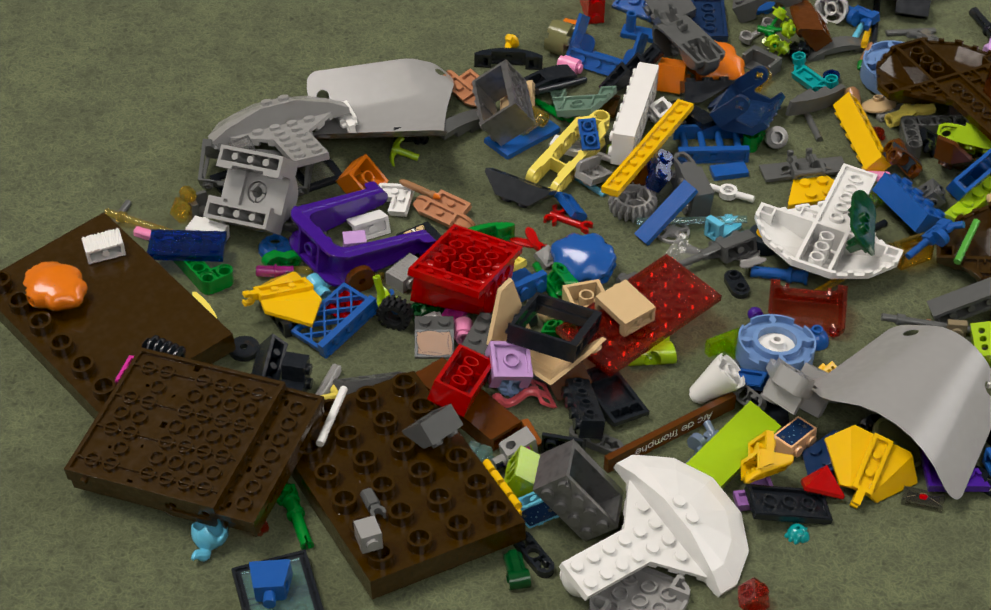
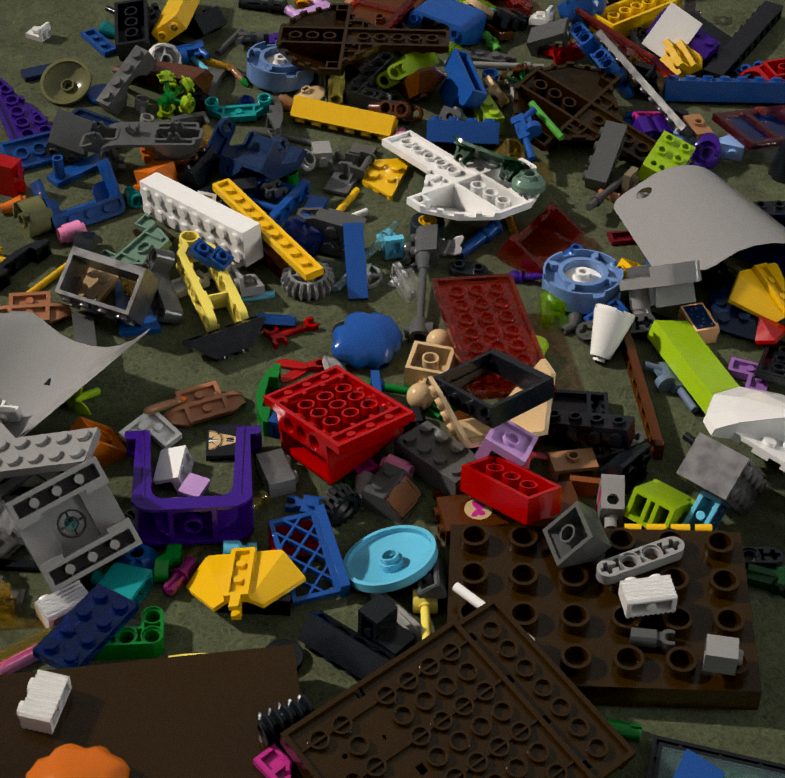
camera: 60 degrees left, 0 degrees up
reddish brown piece [345,265,375,292] -> none
lime plant [373,275,398,307] -> none
black bar [535,76,587,95] -> none
green piece [547,262,579,296] -> none
tan panel [595,279,656,337] -> none
black slope [599,42,665,91] -> none
yellow piece [741,430,794,484] -> none
none -> teal torso [91,562,154,617]
none -> dark grey beam [142,248,183,325]
none -> dark grey piece [259,179,288,198]
none -> light grey brick [311,140,332,168]
none -> yellow bar [336,187,361,212]
none -> medium azure dish [343,525,438,593]
none -> sand green piece [511,169,546,195]
none -> medium nougat brick [547,448,599,483]
none -> light grey beam [596,536,685,585]
none -> white brick [618,574,678,618]

